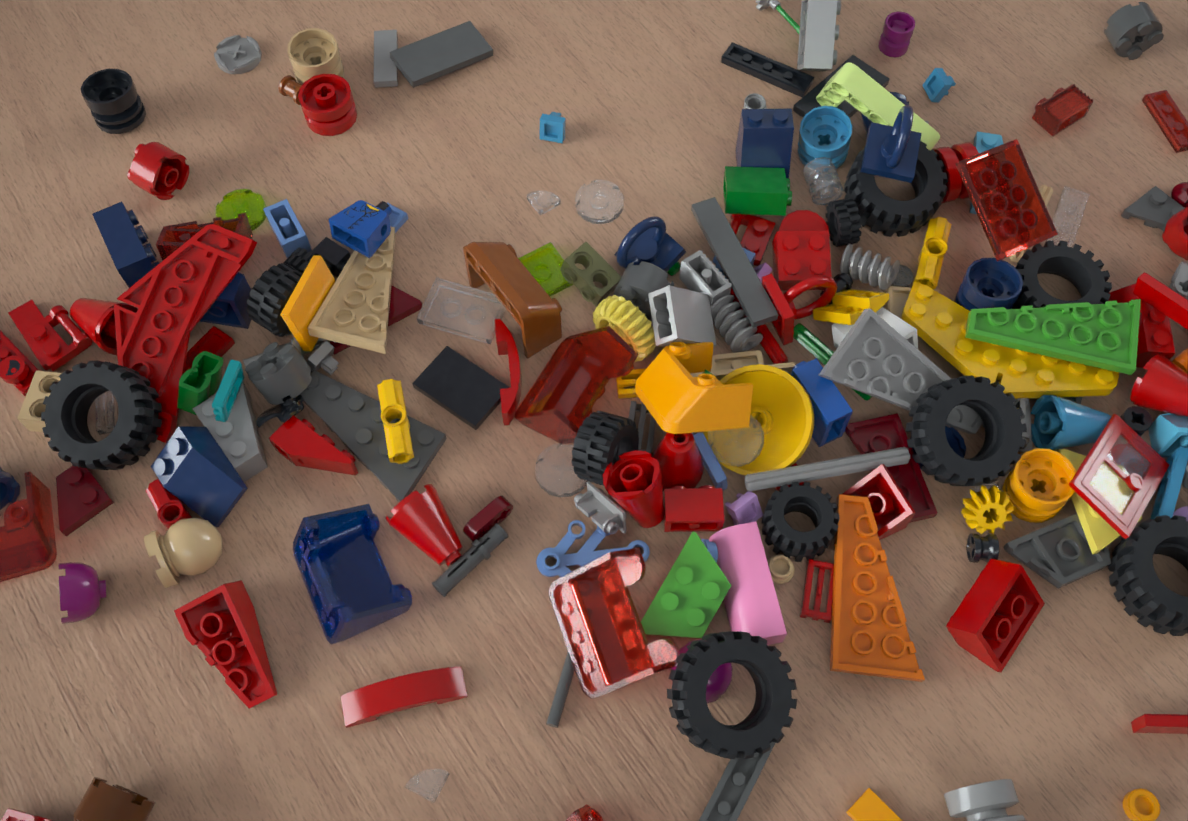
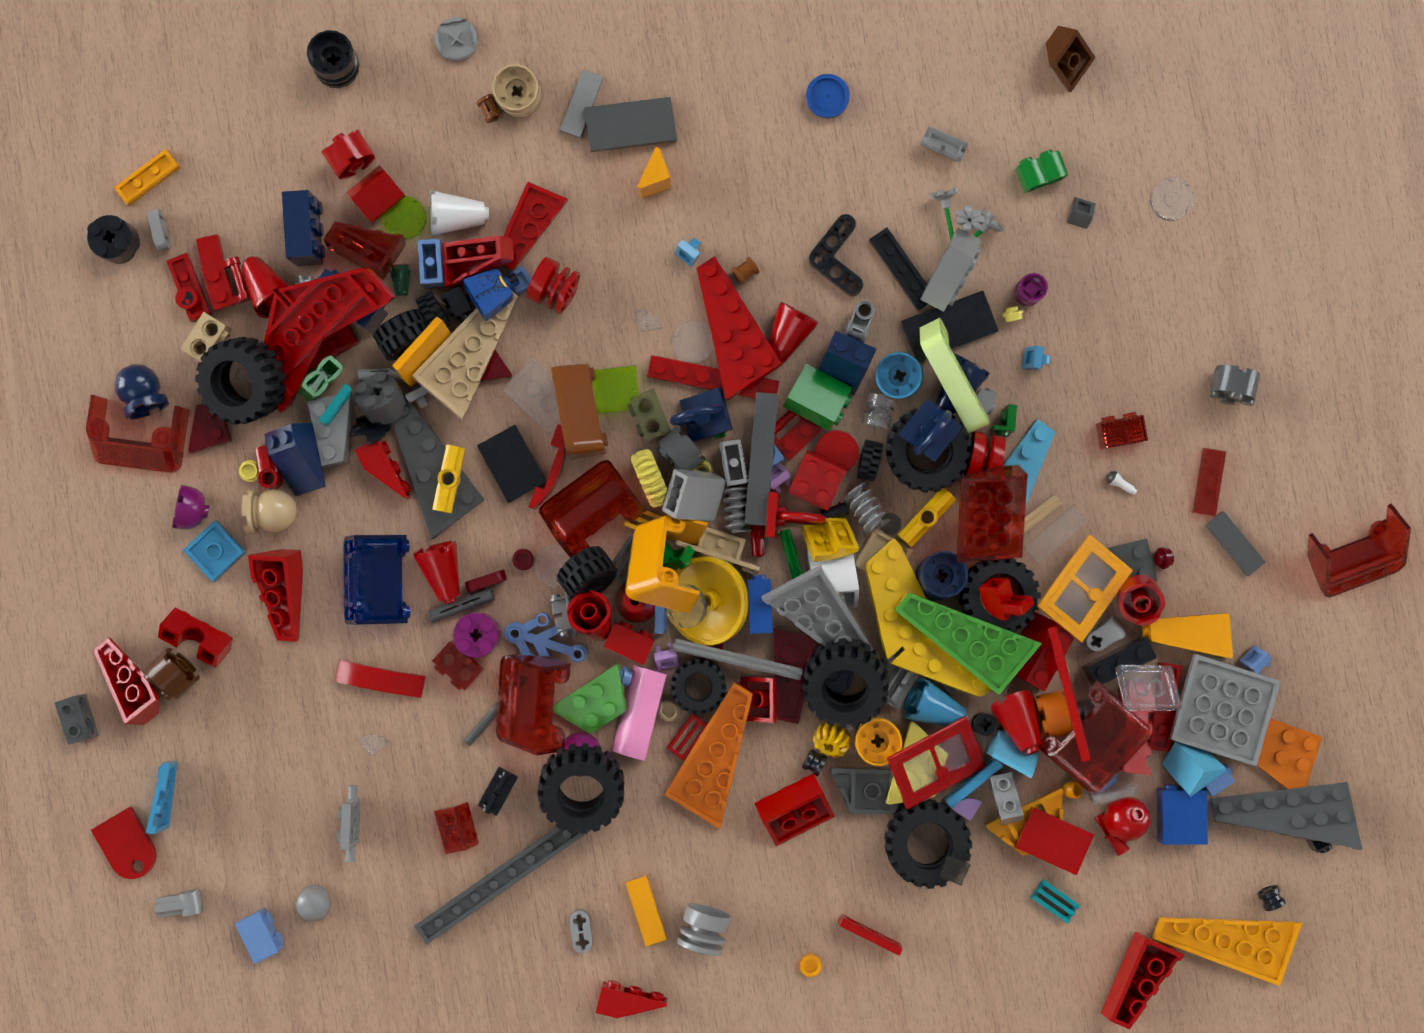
camera: 25 degrees right, 25 degrees up
red wheel [298,74,357,136] -> none
none -> red arch [158,607,233,668]
none -> dark azure tile [183,520,246,582]
none -> light yellow plate [239,460,259,482]
none -> red slope [346,165,405,224]
none -> clear green cone [389,264,411,296]
none -> white cone [430,191,489,235]
none -> clear red brick [432,640,486,690]
none -> red wedge [442,235,514,288]
none -> magenta brick [453,613,501,657]
none -> black hinge [478,767,518,816]
none -> red wing [503,181,568,271]
none -> dark red plate [512,549,535,571]
none -> red wheel [526,256,581,315]
none -> light orange slope [637,147,672,198]
none -> red plate [647,355,780,399]
none -> red wing [696,256,783,401]
none -> dark orange bush [731,257,760,285]
none -> red cone [768,302,819,364]
none -> black beam [809,214,863,296]
none -> red brick [979,577,1034,621]
none -> green bracket [990,404,1017,436]
none -> light yellow plate [1002,305,1024,322]
none -> light orange door [1037,534,1133,643]
none -> white piece [1106,471,1137,495]

